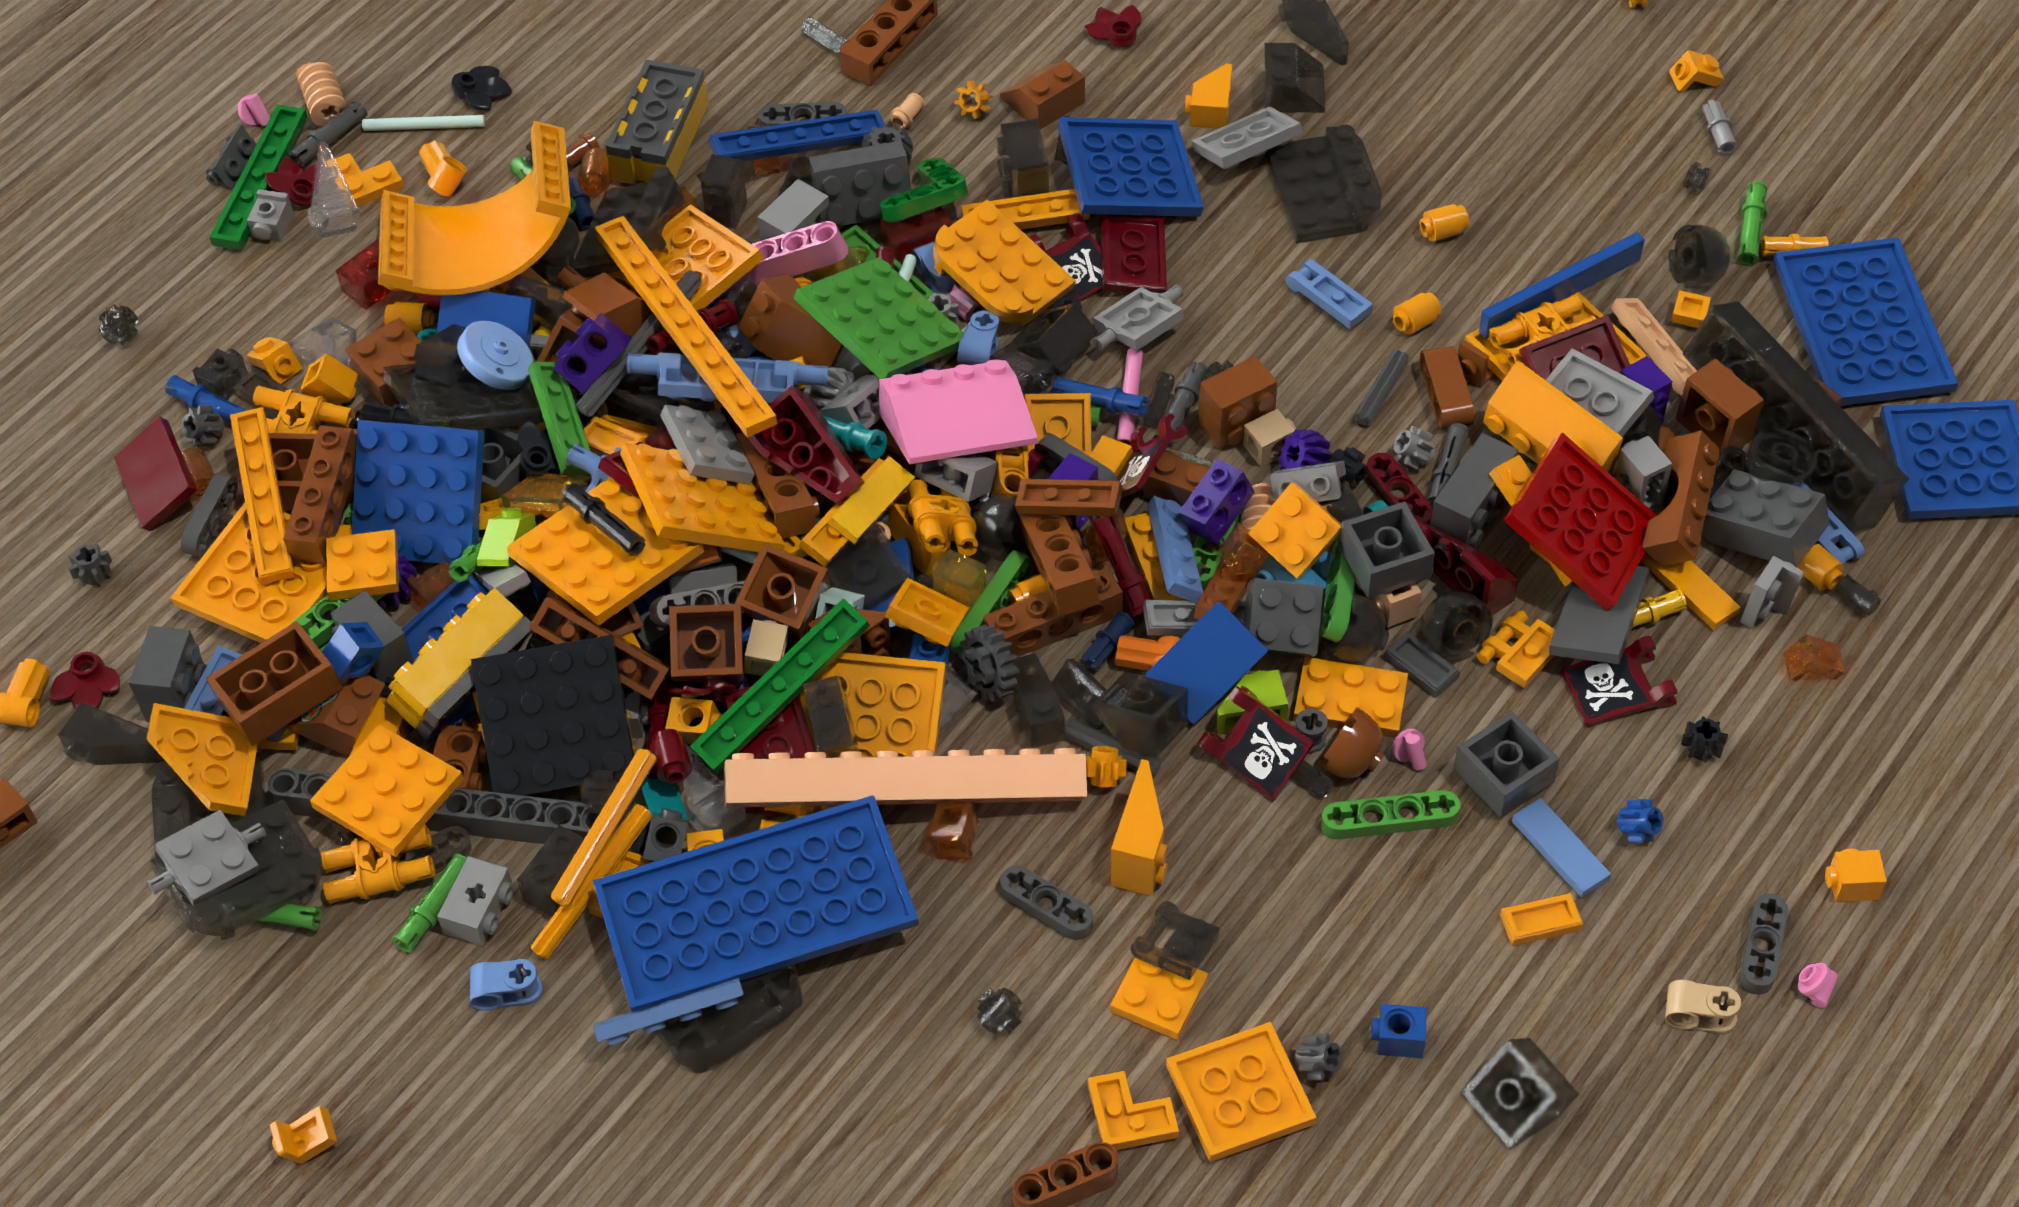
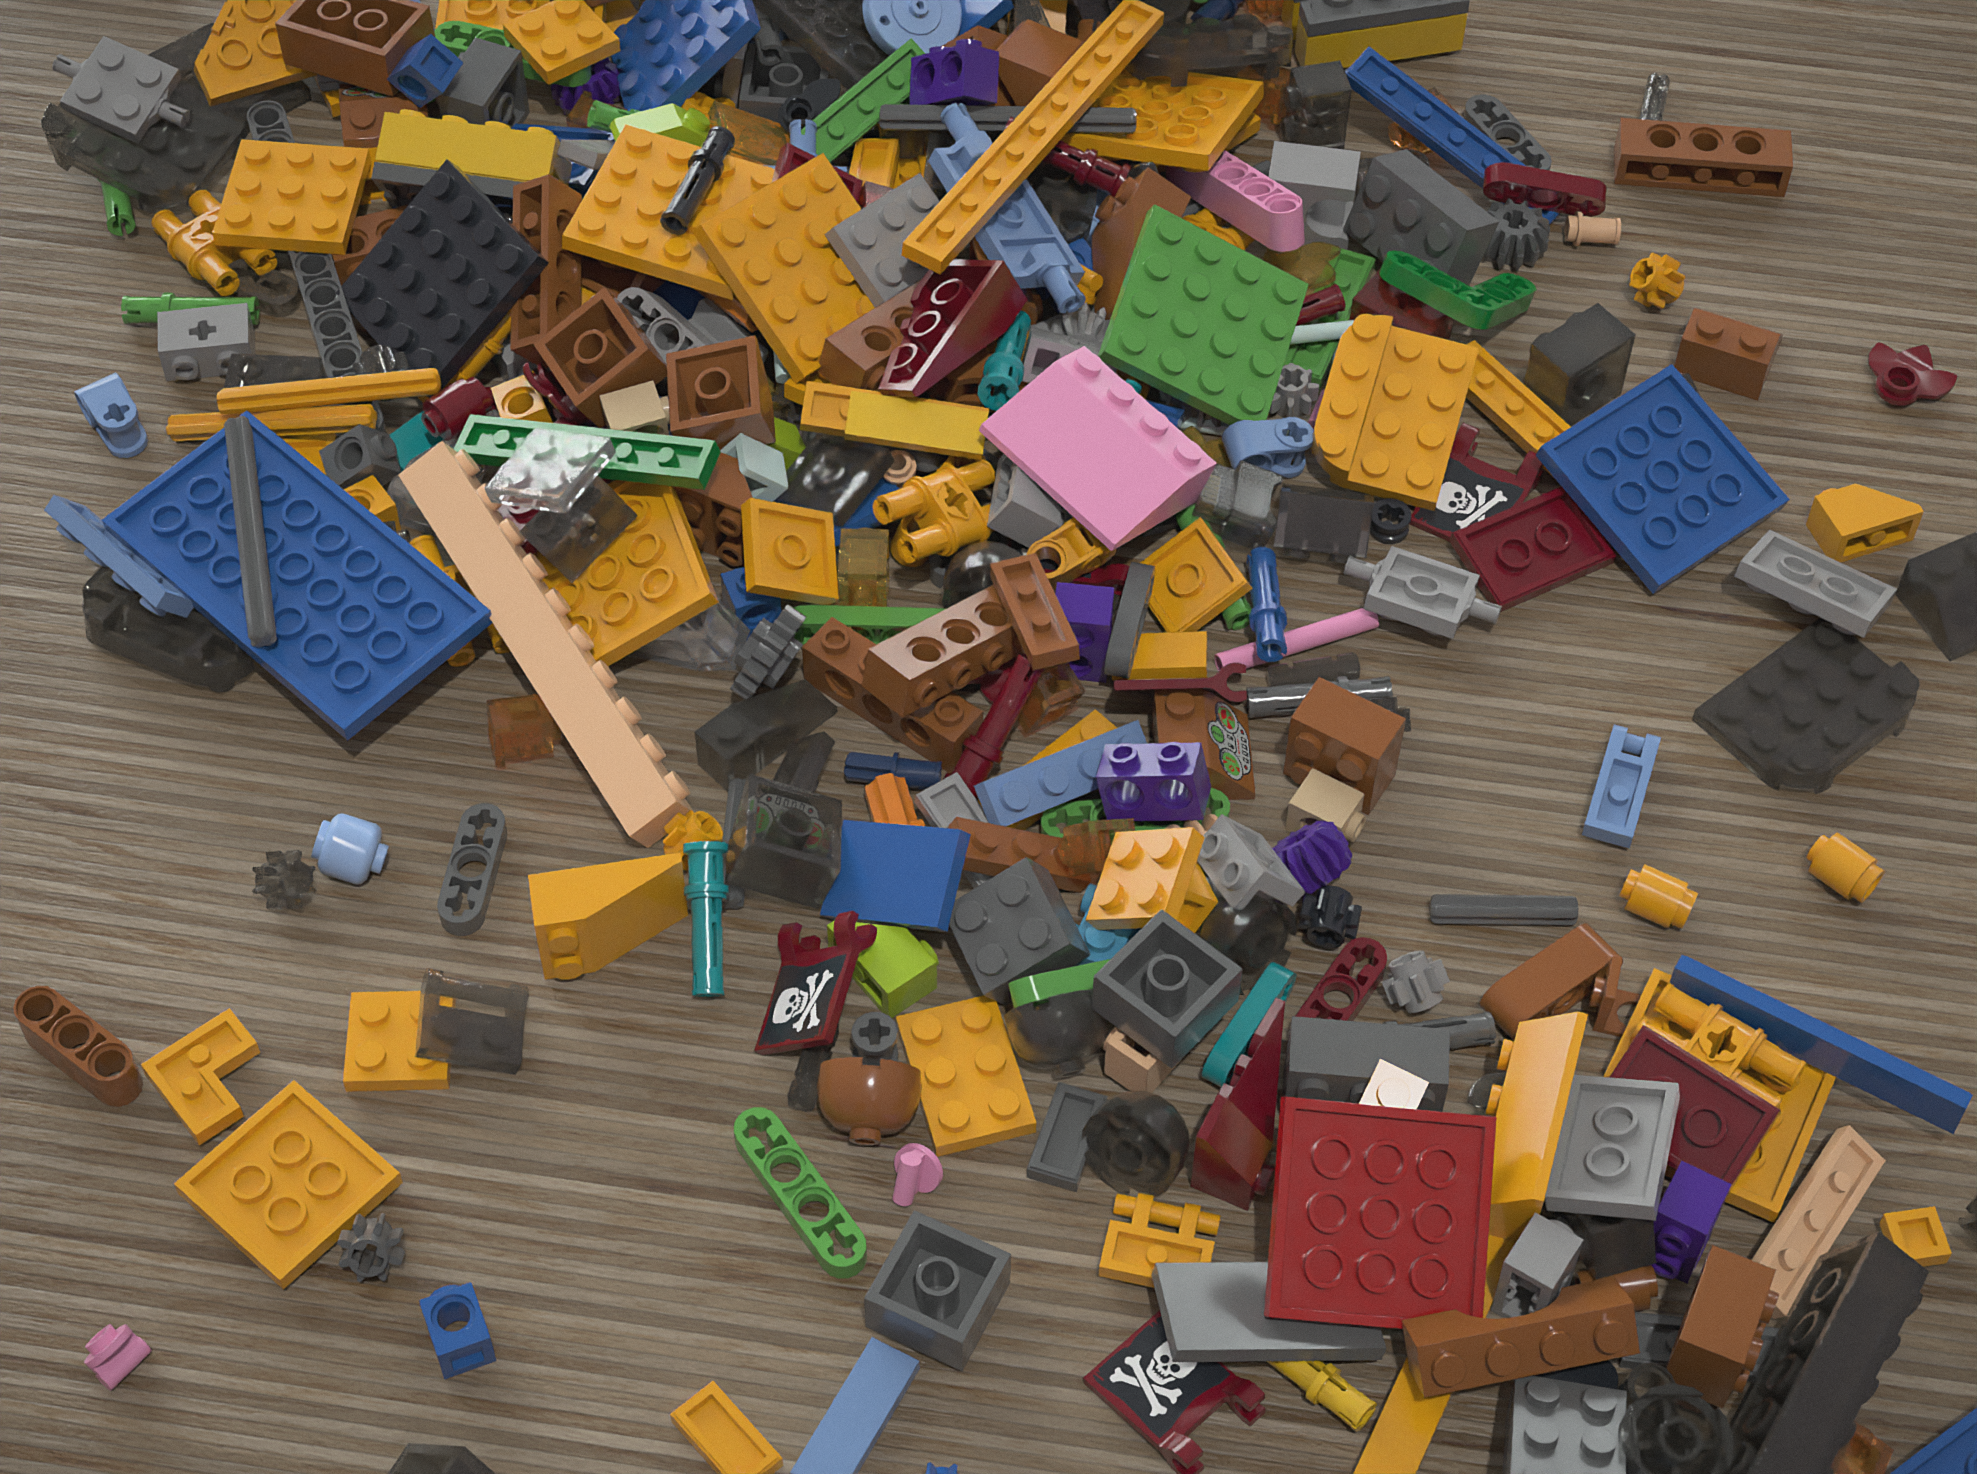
camera: 60 degrees right, 0 degrees up
none -> dark grey axle [224,416,277,648]
none -> light blue head [311,813,389,885]
none -> clear plate [484,428,616,514]
none -> teal pin [683,841,729,997]
none -> dark red beam [1483,162,1607,217]

